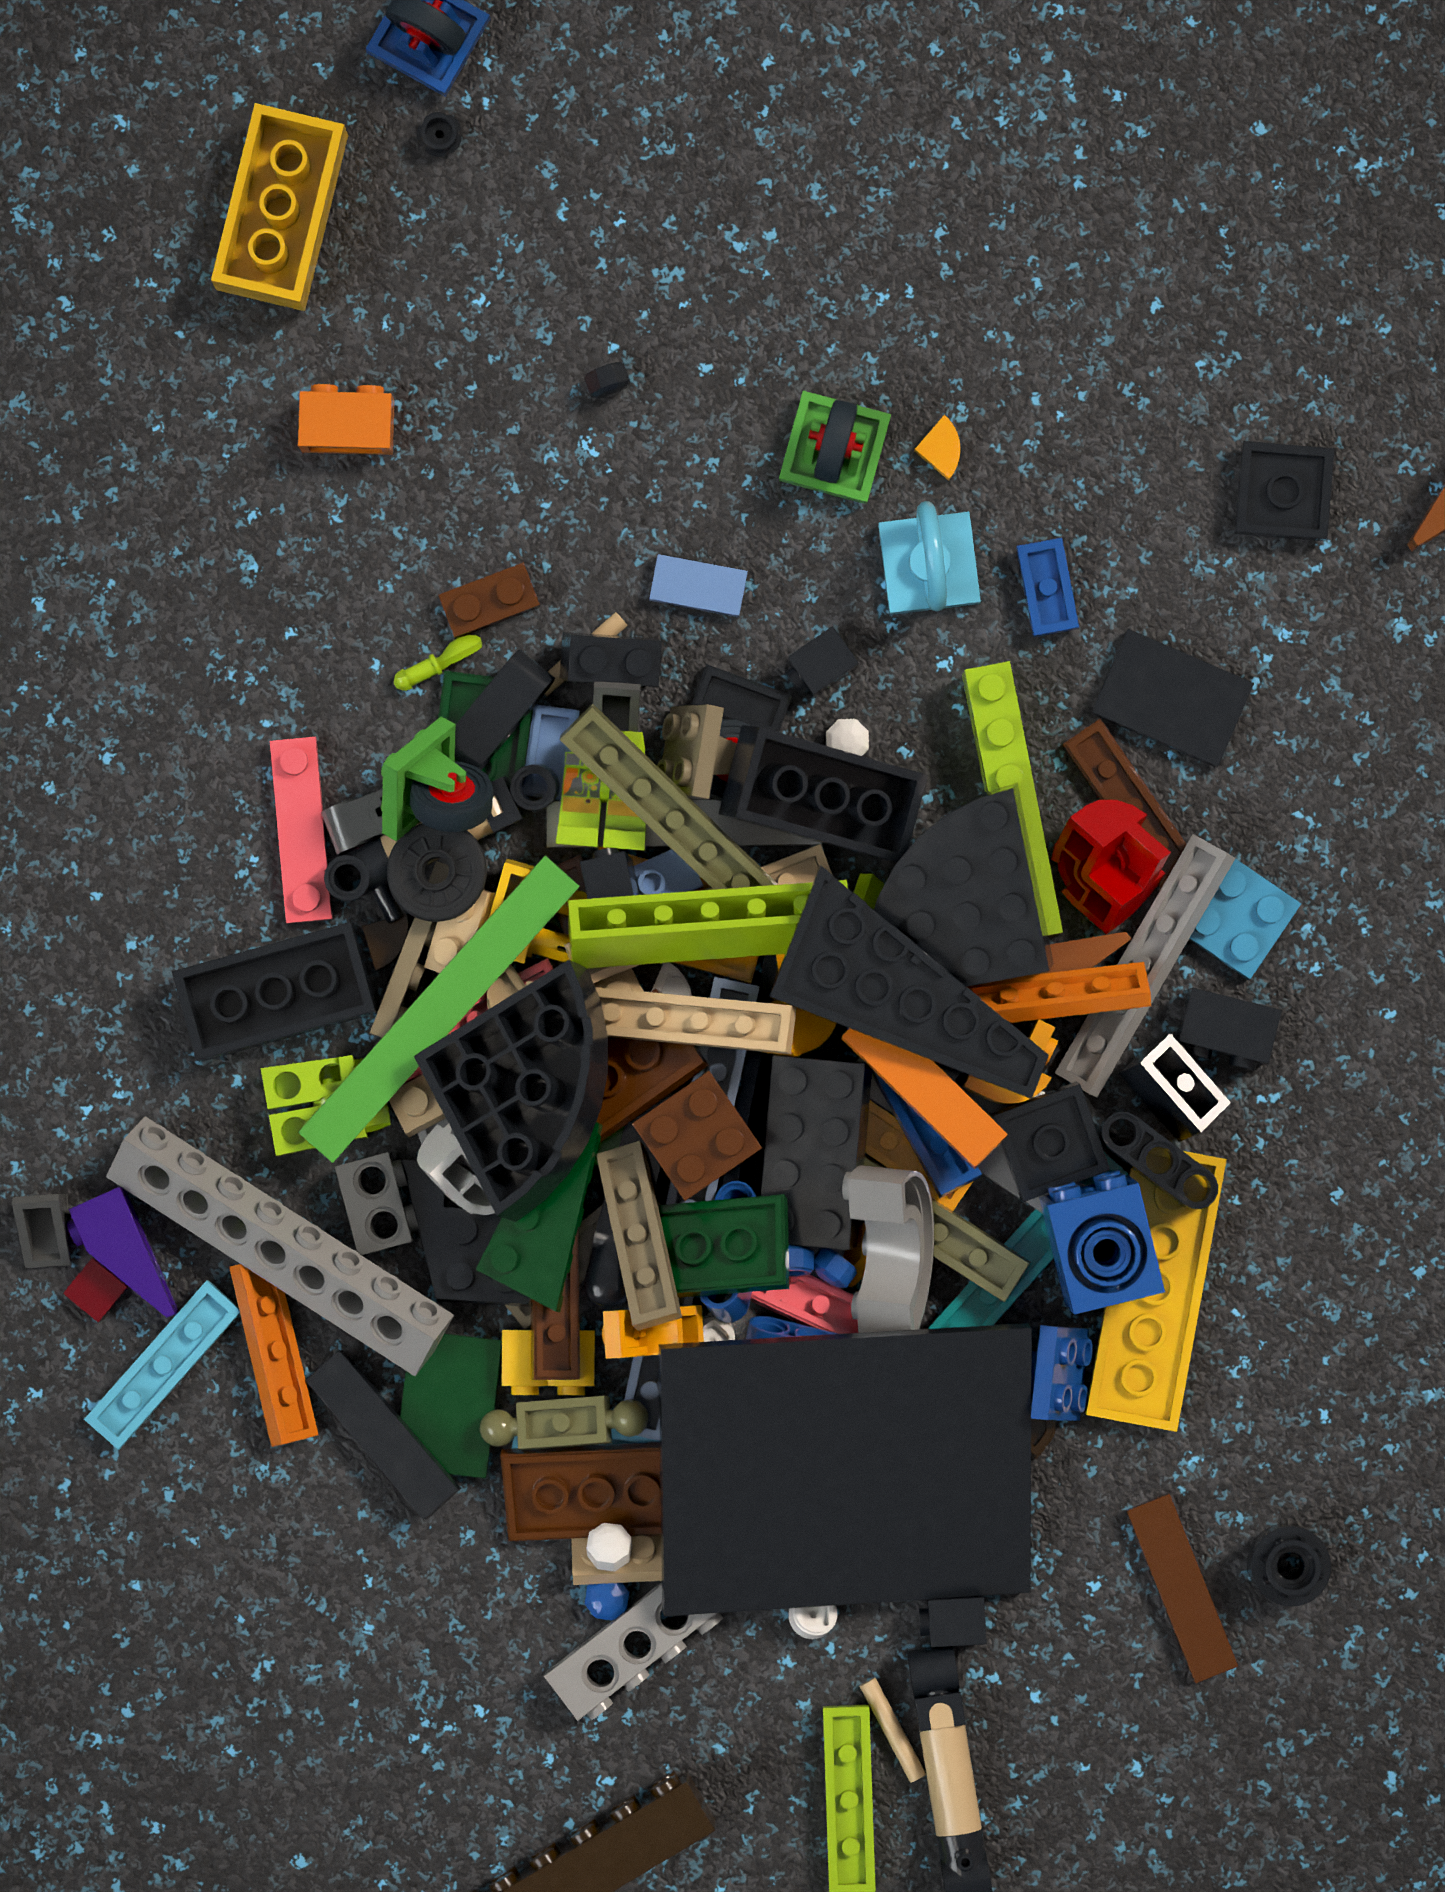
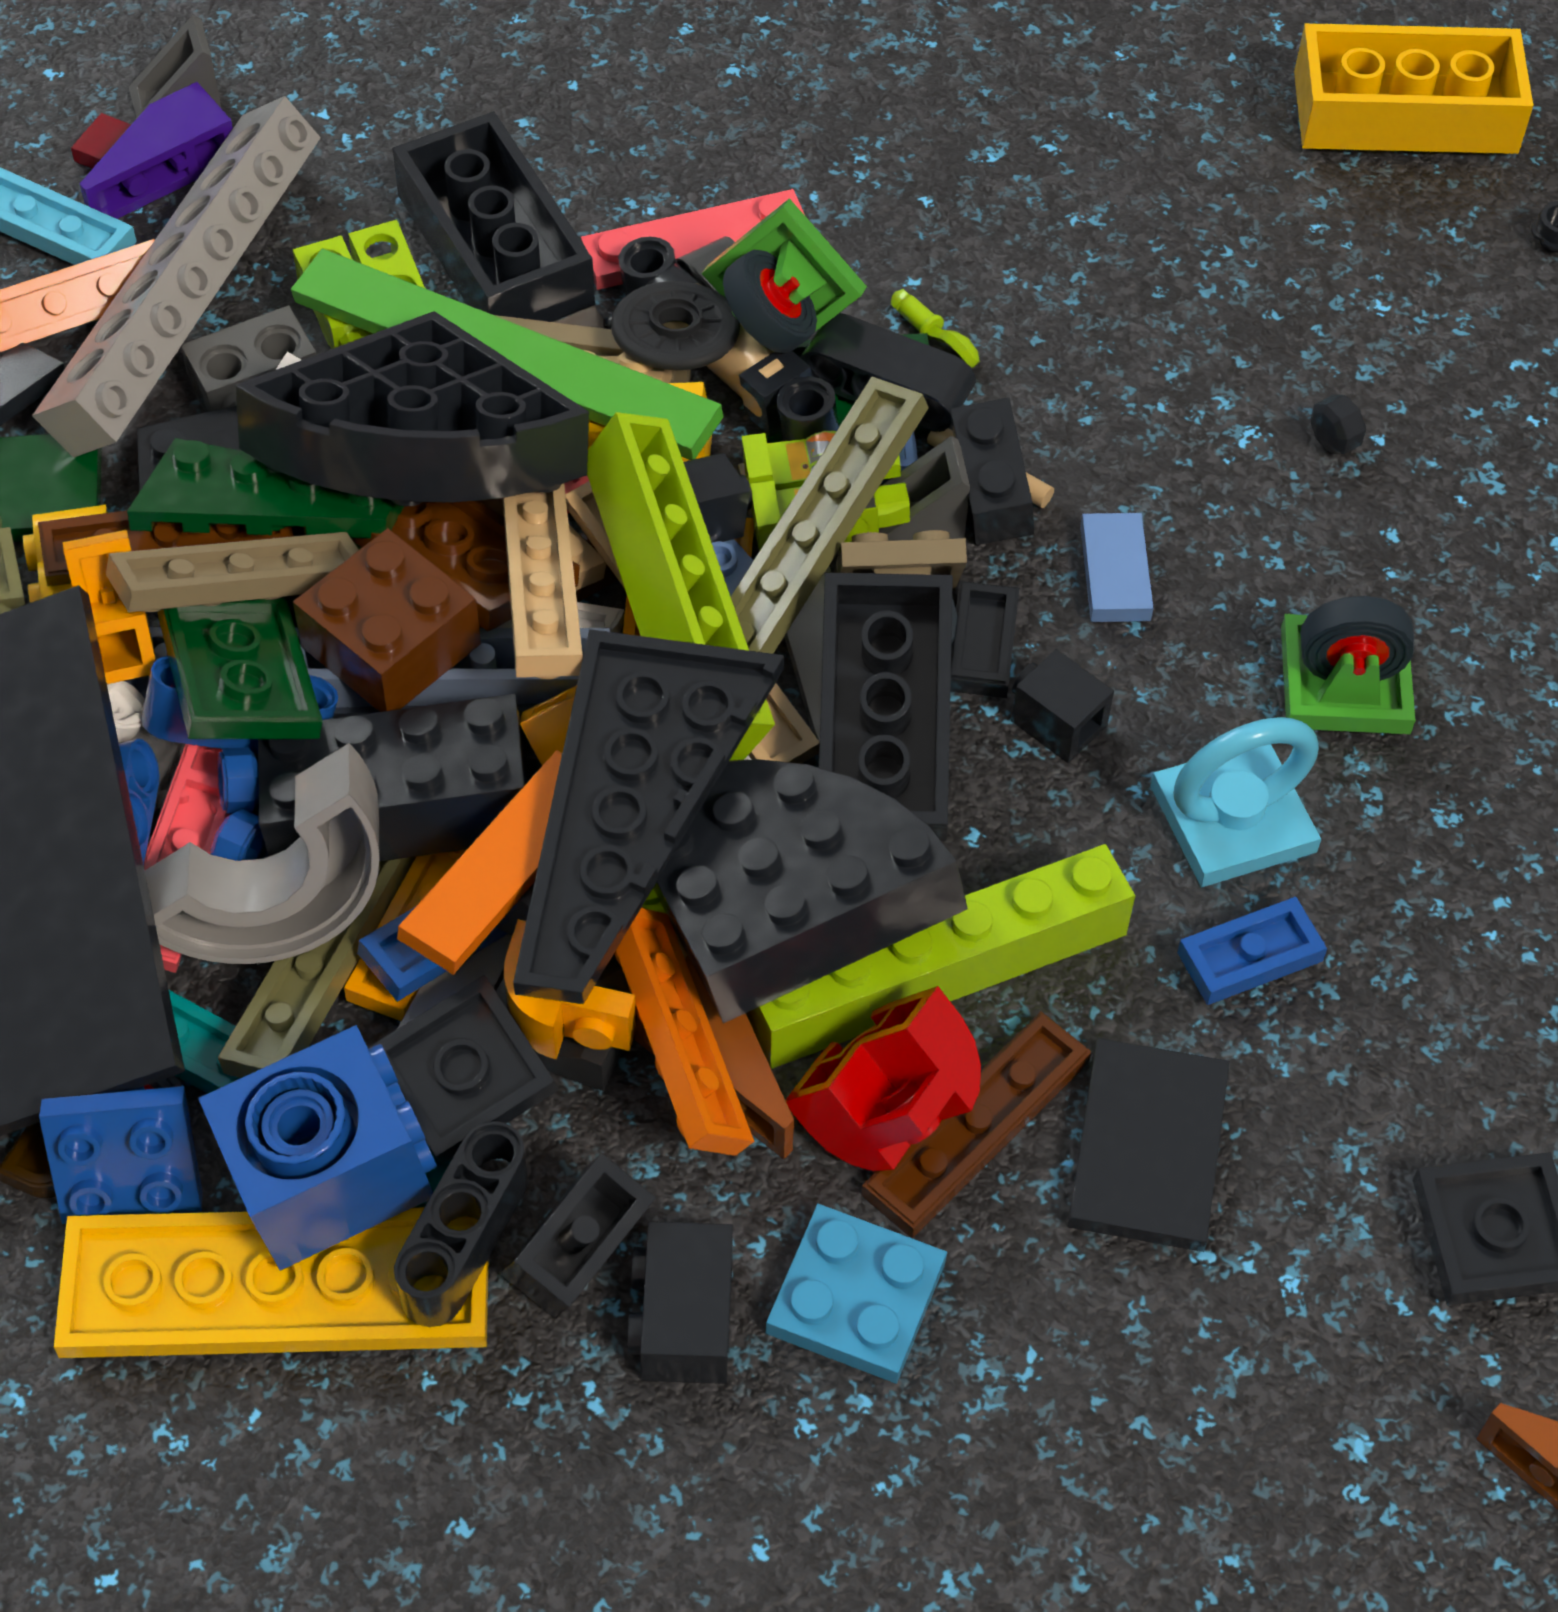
camera: 75 degrees right, 30 degrees down
orange brick [298,384,394,455] -> none
reddish brown plate [438,562,540,639] -> none
white tile [826,719,869,756] -> none
light orange tile [914,415,960,481] -> none
light grey plate [1055,834,1235,1097] -> none

